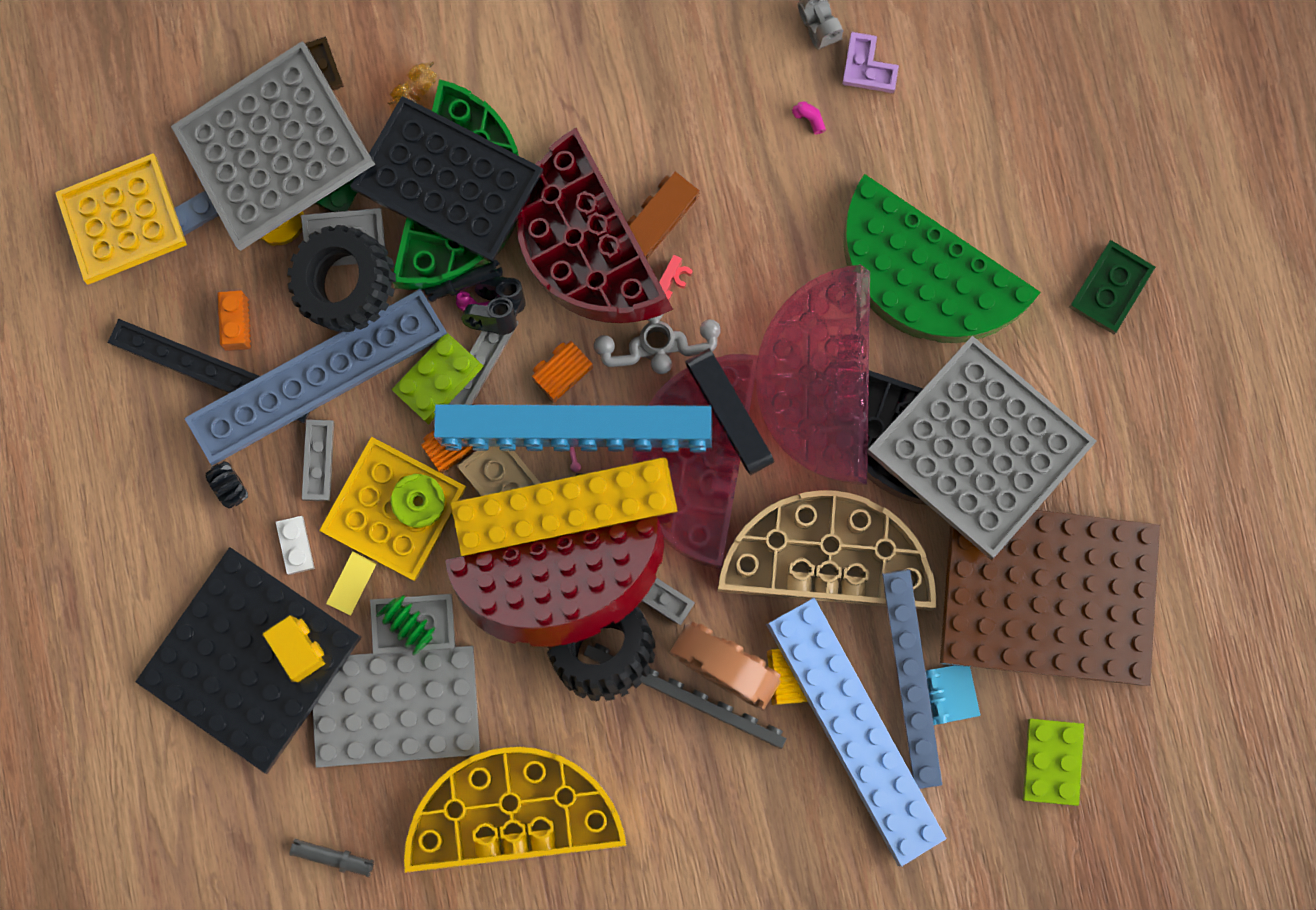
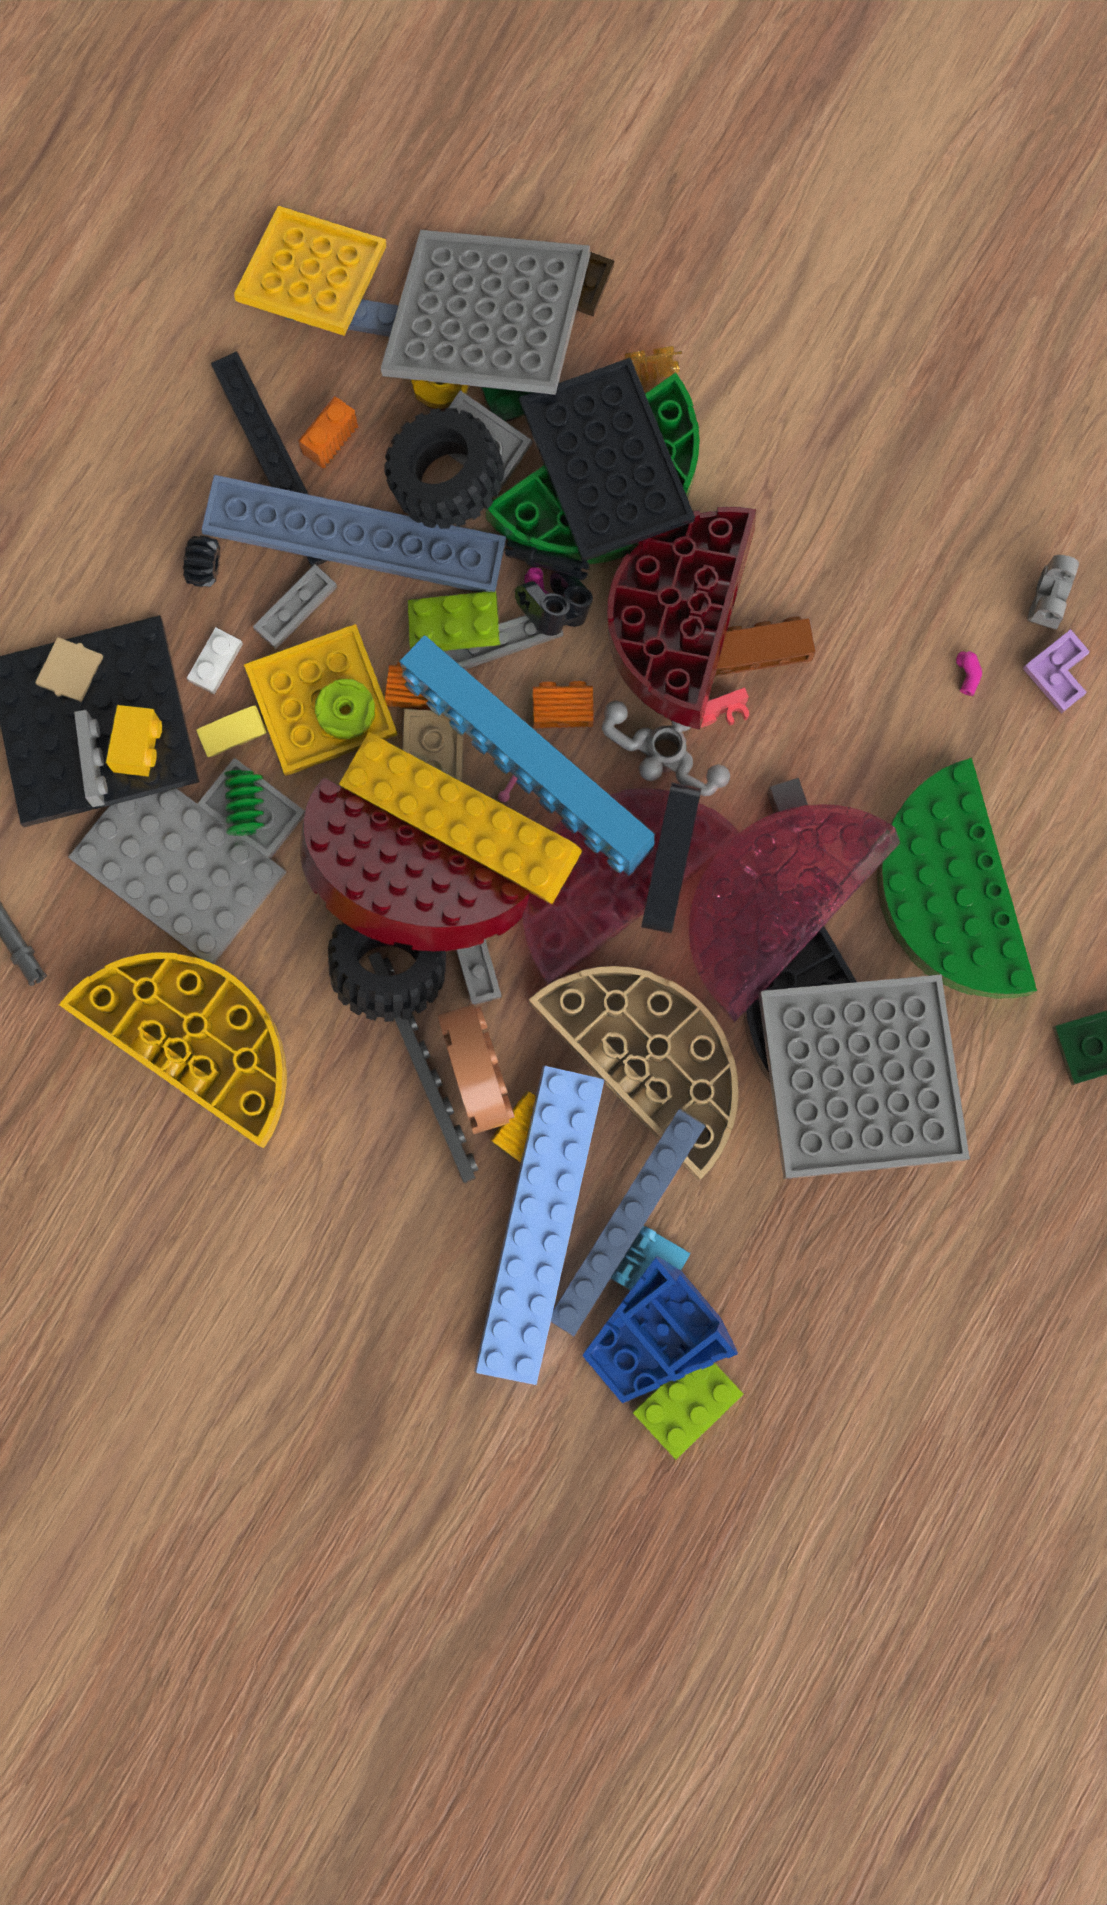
camera: 45 degrees right, 0 degrees up
reddish brown plate [940,510,1160,686] -> none
none -> tan piece [35,637,103,702]
none -> light grey plate [74,710,108,807]
none -> blue wedge [582,1256,738,1403]
none -> dark grey brick [767,778,810,828]

